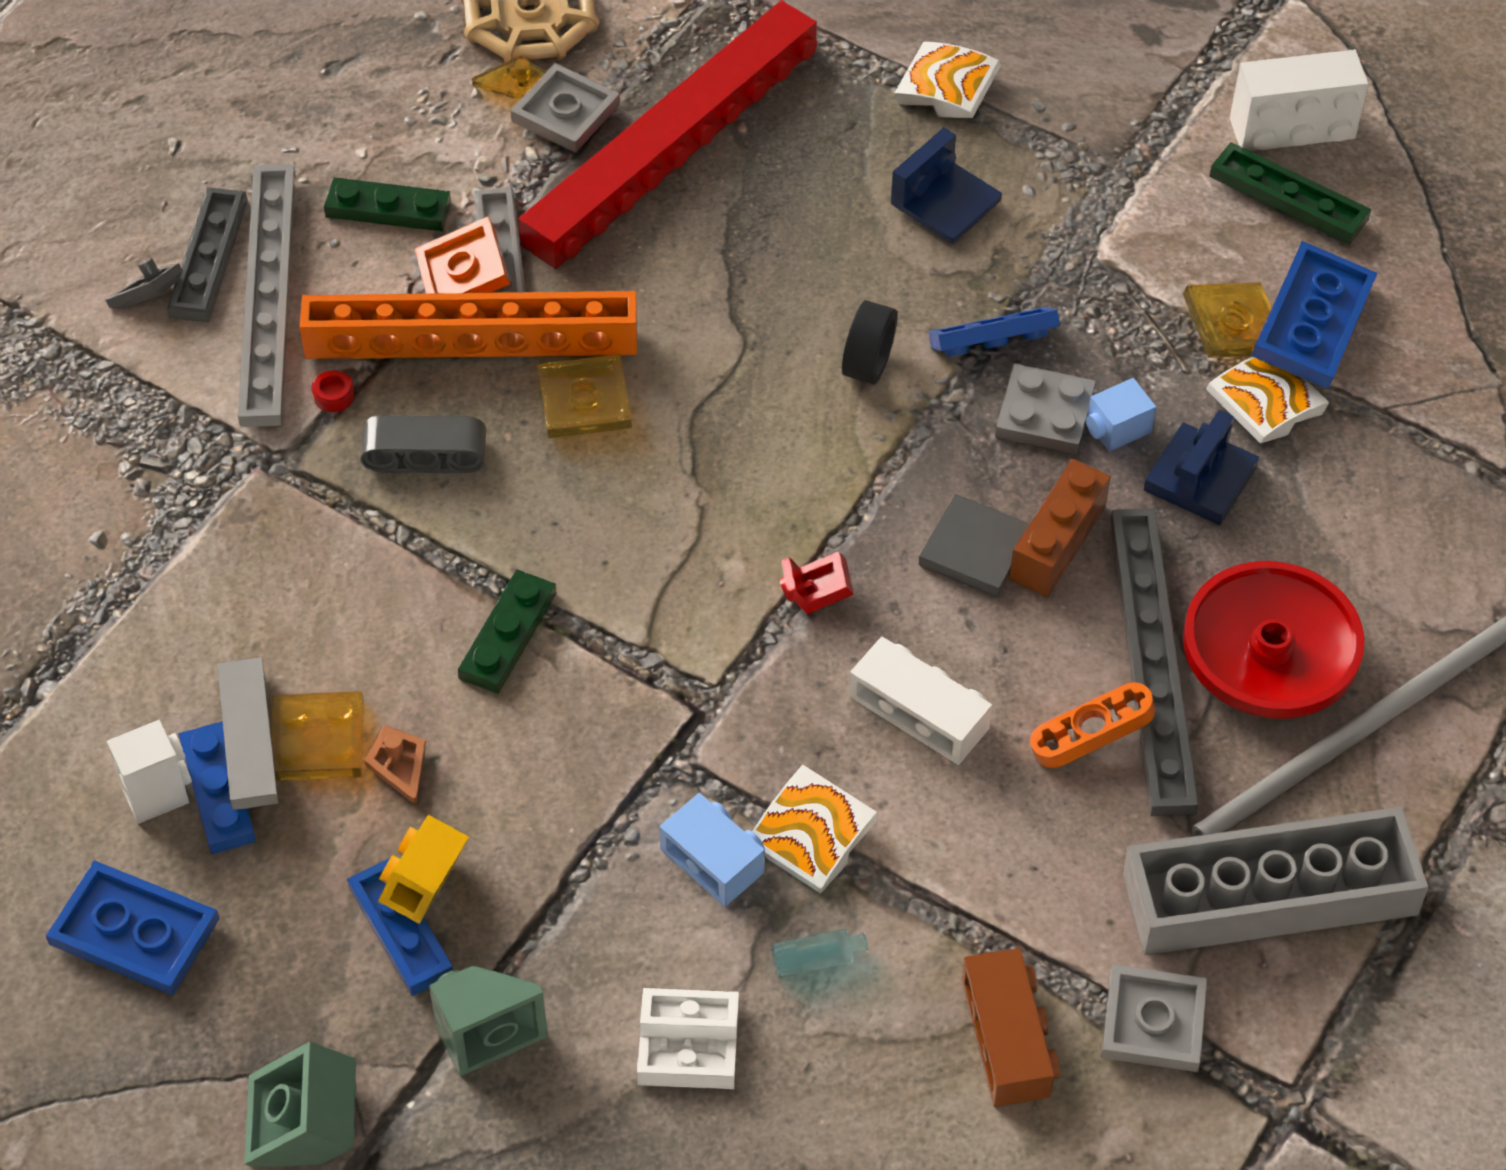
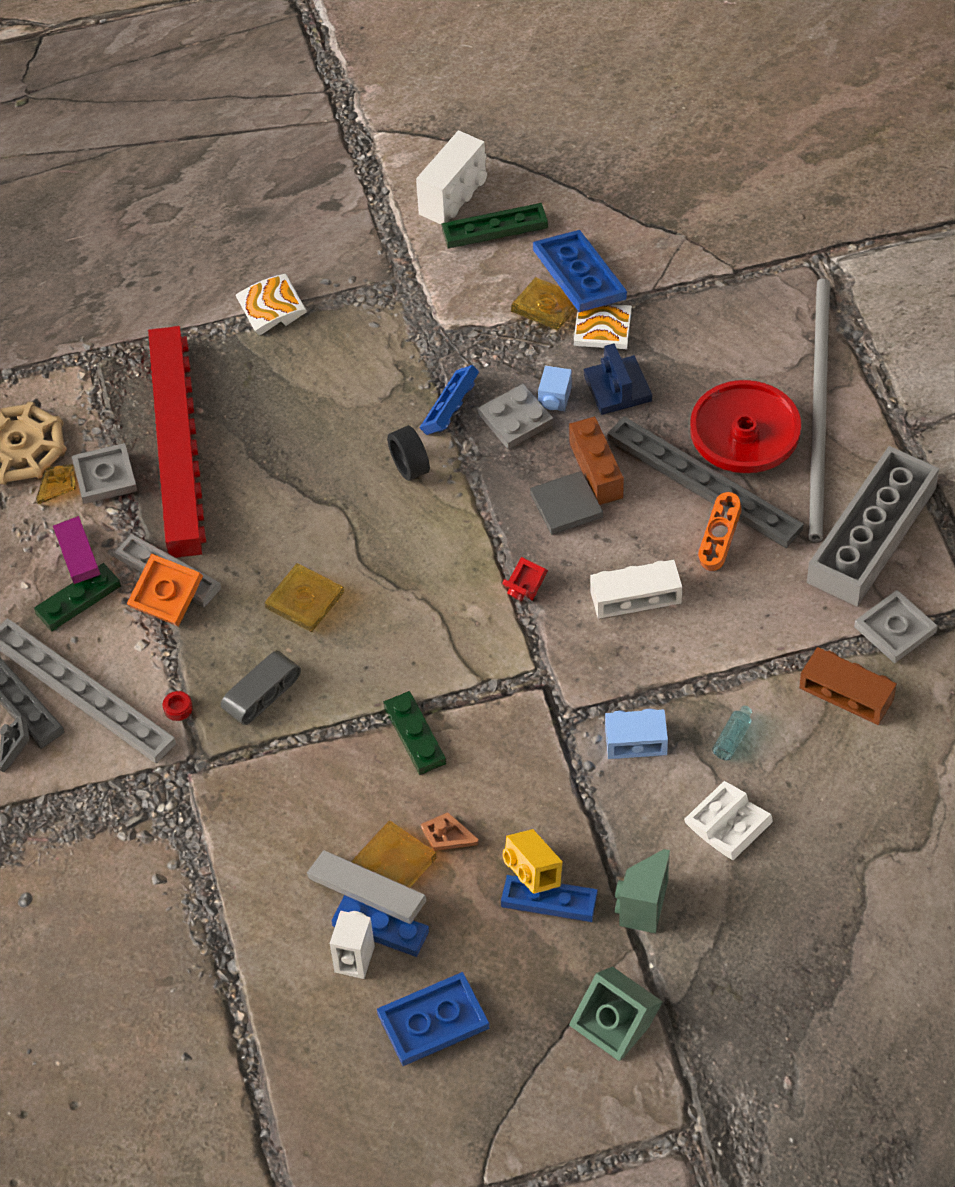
camera: 45 degrees left, 0 degrees up
orange brick [300,291,638,359] -> none
slope [752,765,877,894] -> none
dark blue bracket [891,127,1002,243] -> none
none -> magenta tile [53,516,100,584]

